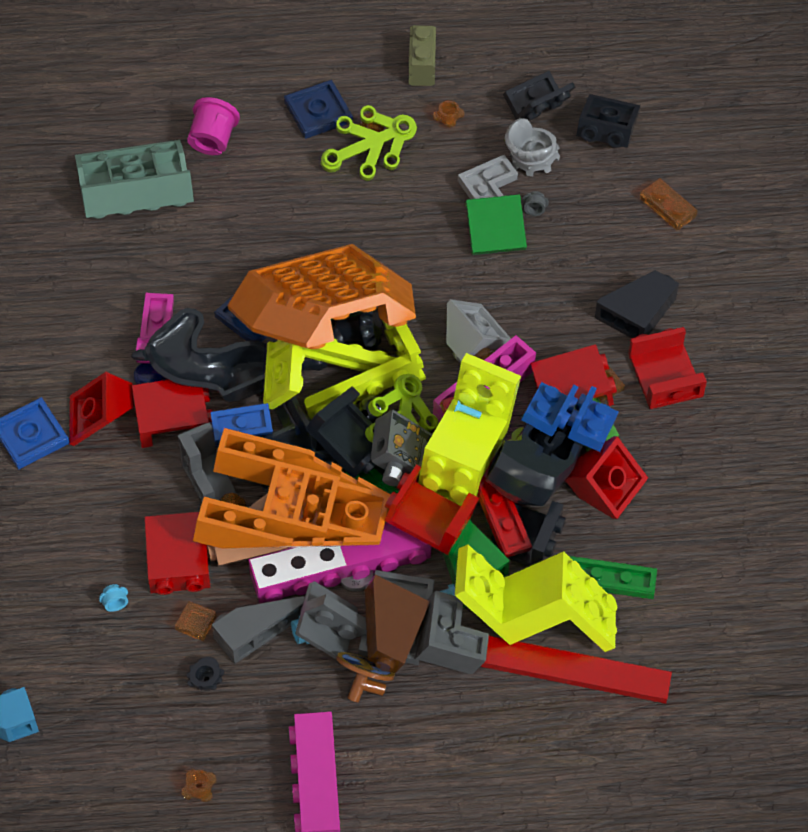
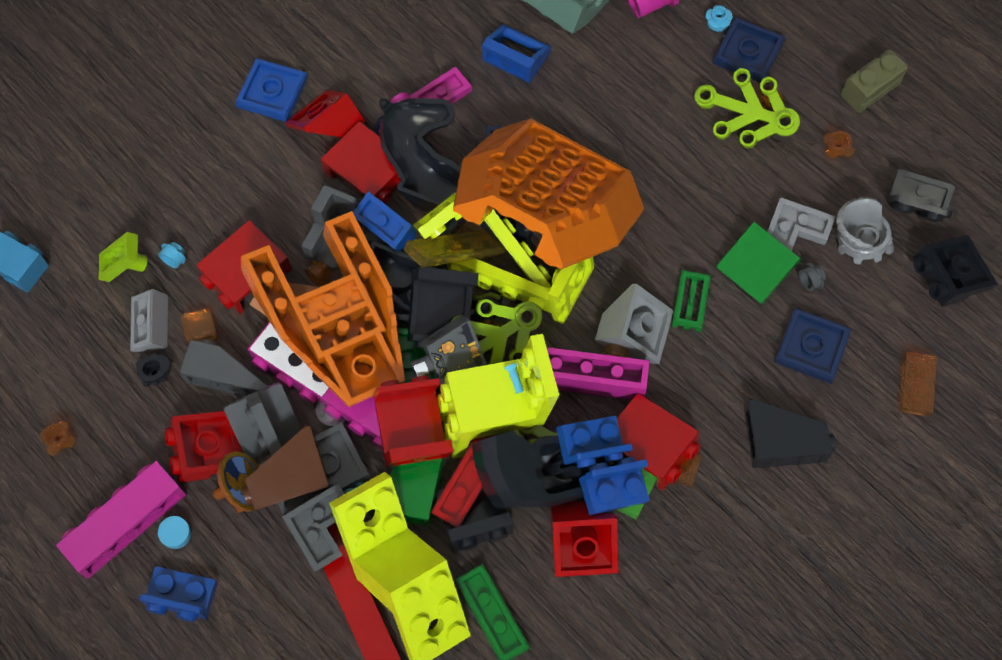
camera: 55 degrees right, 10 degrees up
red panel [628,327,707,409] -> none
none -> lime tile [98,232,148,282]
none -> light grey slope [130,289,168,352]
none -> blue bracket [139,566,218,622]
none -> medium azure tile [158,516,191,549]
none -> red plate [164,411,242,483]
none -> clear yellow tile [403,230,506,267]
none -> blue tile [482,24,551,83]
none -> green tile [672,270,711,332]
none -> medium azure plate [705,5,733,32]
none -> dark blue tile [774,308,852,384]

